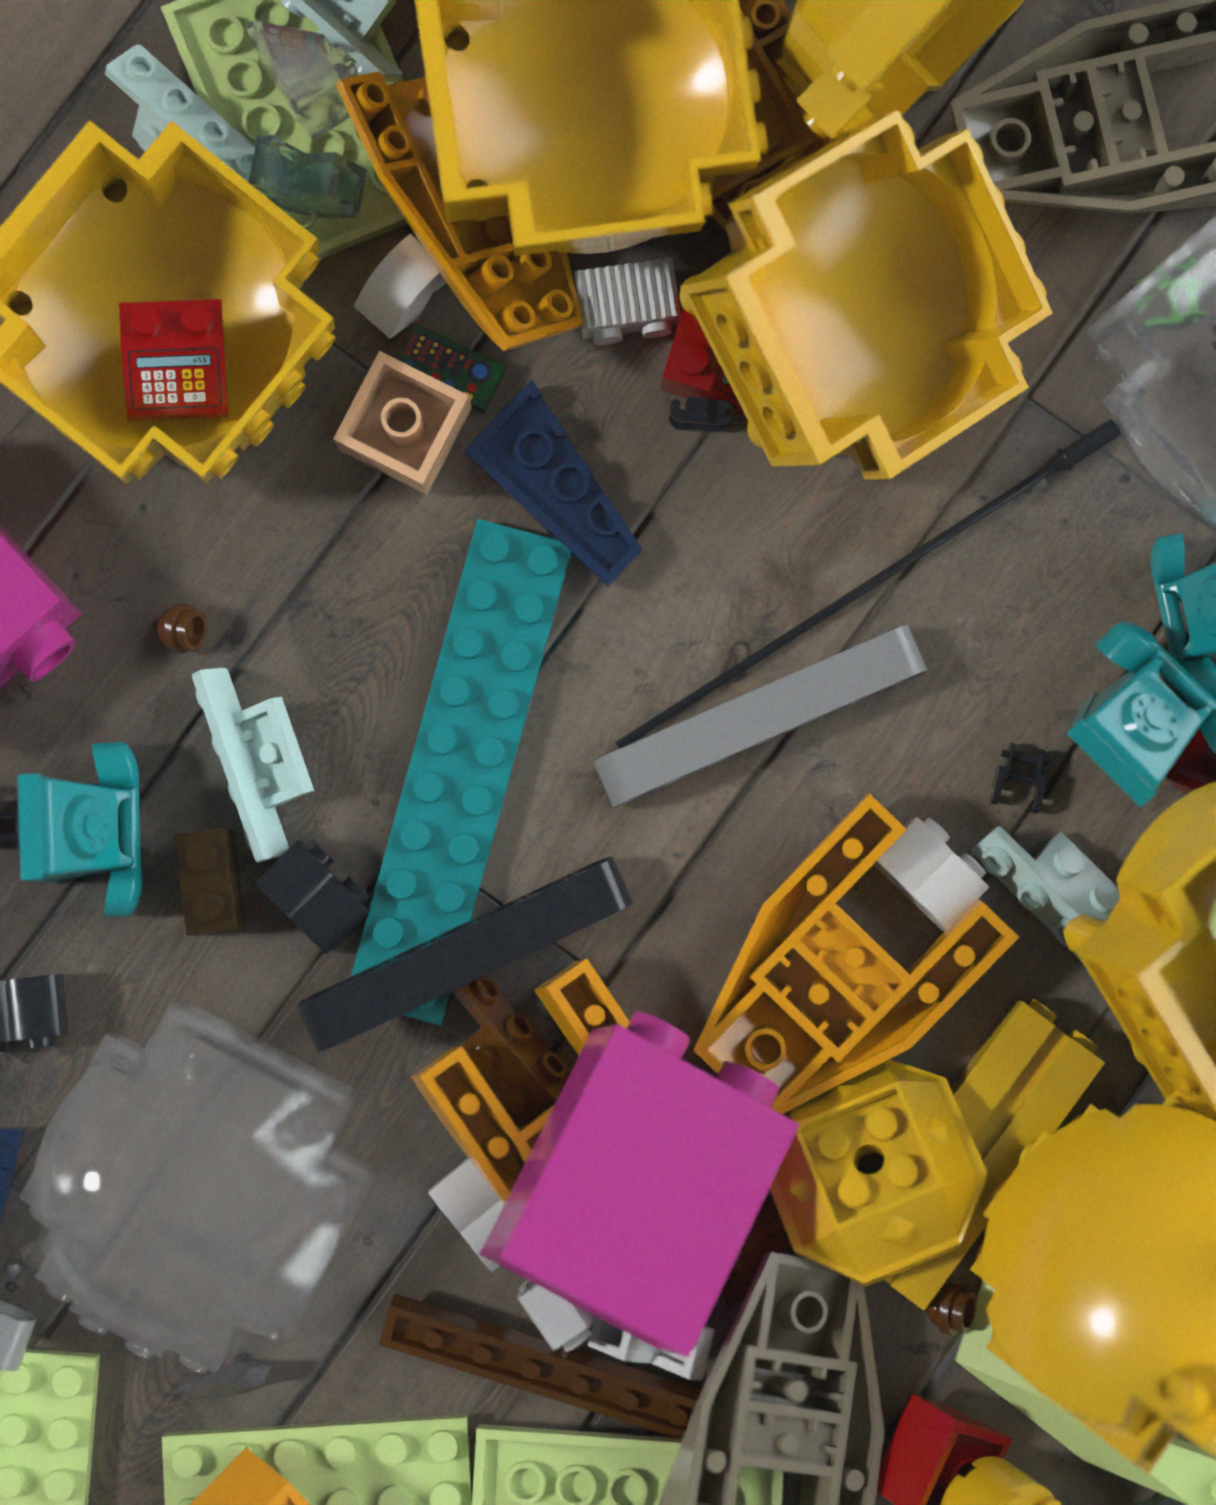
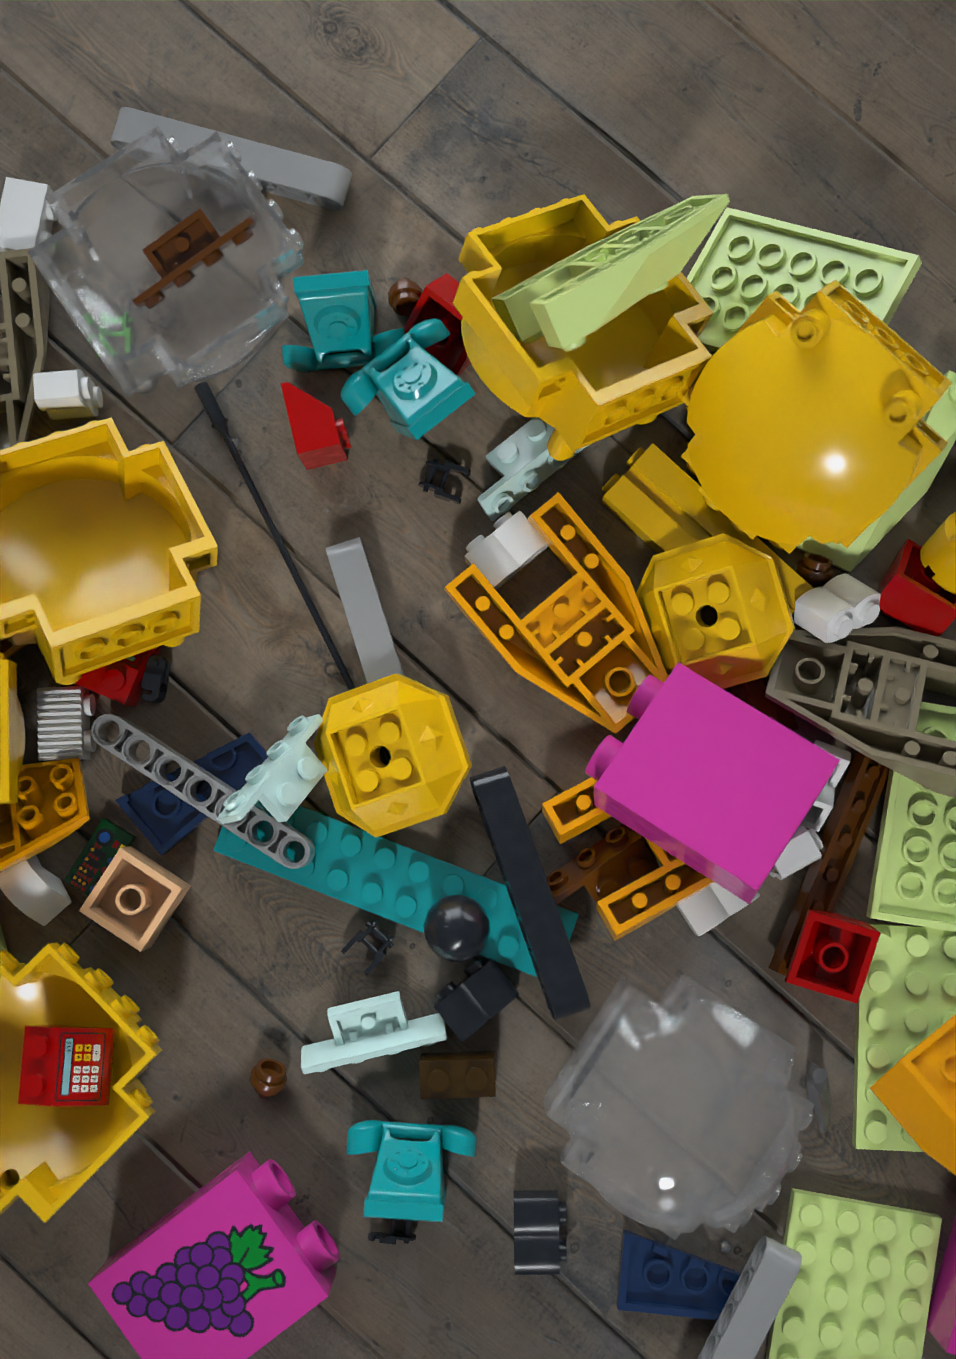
camera: 75 degrees left, 0 degrees up
none -> white brick [33,369,103,420]
none -> light grey beam [91,714,315,869]
none -> light aqua bracket [217,714,327,824]
none -> red slope [280,382,352,470]
none -> yellow piece [314,673,472,838]
none -> black piece [341,920,395,976]
none -> black piece [424,895,490,962]
none -> red slope [785,909,881,1004]
none -> white brick [794,574,881,643]

